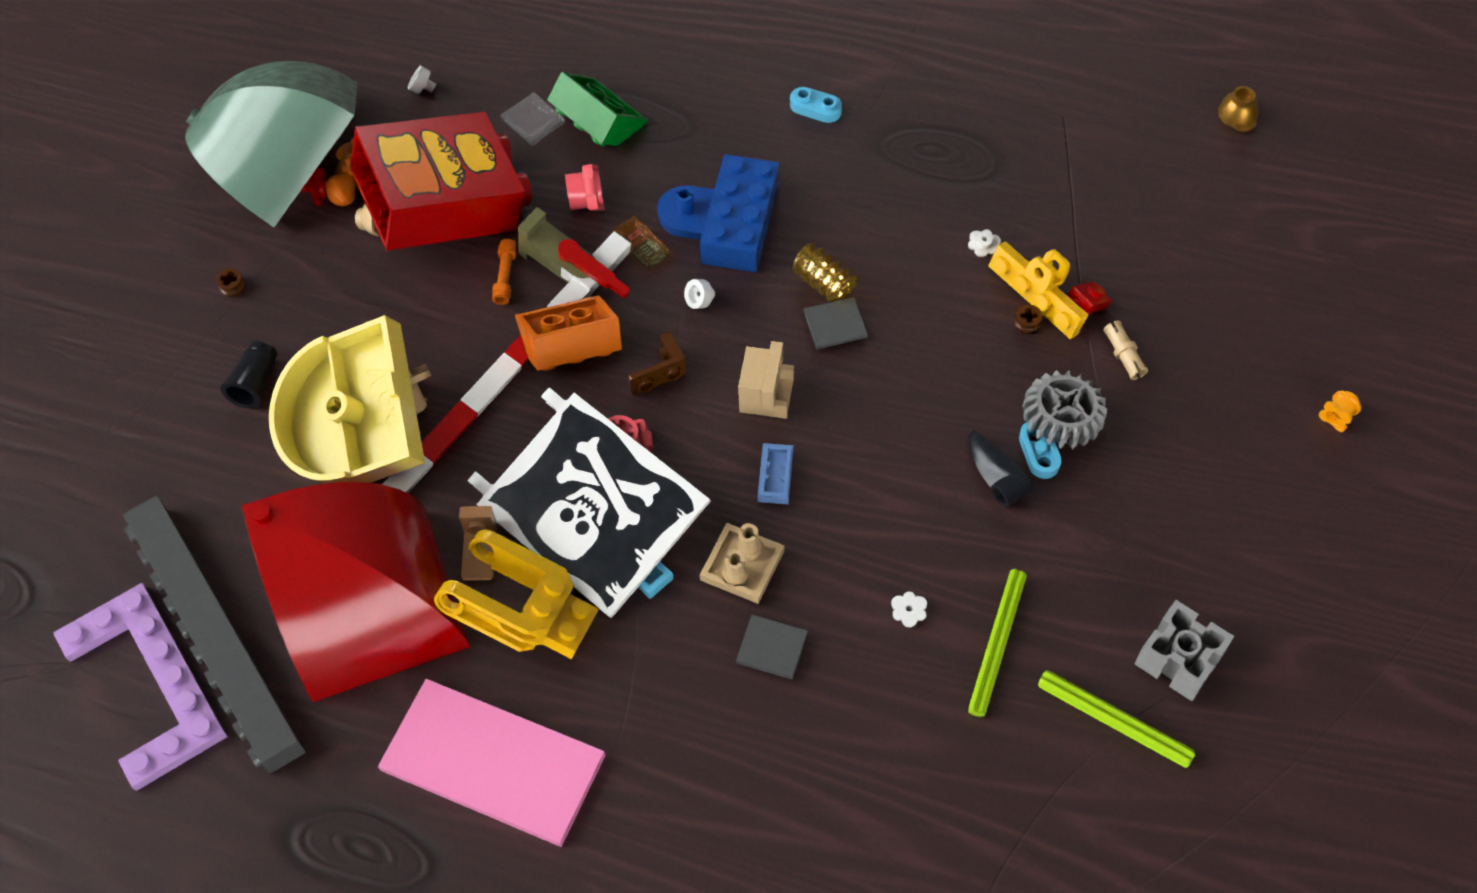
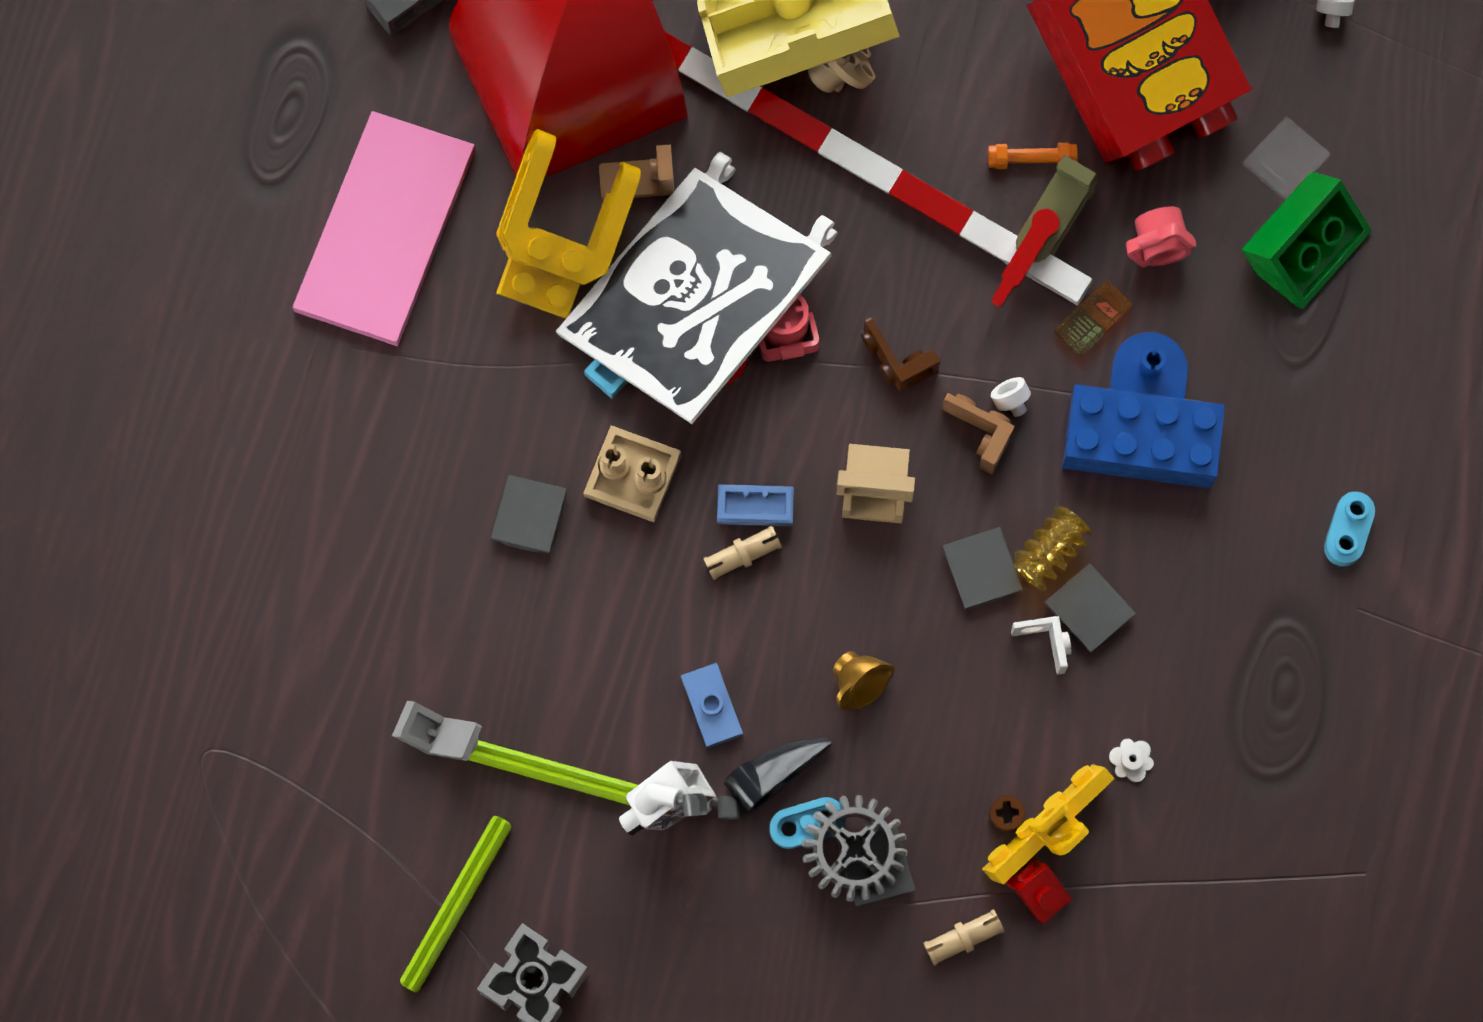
camera: 85 degrees right, 15 degrees up
orange slope [515,295,622,371] -> none
white plant [891,592,927,627] -> none
none -> light grey bracket [392,701,482,761]
none -> white torso [619,761,740,836]
none -> medium blue plate [681,663,743,749]
none -> tan pin [703,526,782,580]
none -> pearl gold piece [833,651,895,710]
none -> medium nougat bracket [942,393,1015,475]
none -> white bracket [1011,616,1071,675]
none -> dark grey piece [1044,563,1136,654]

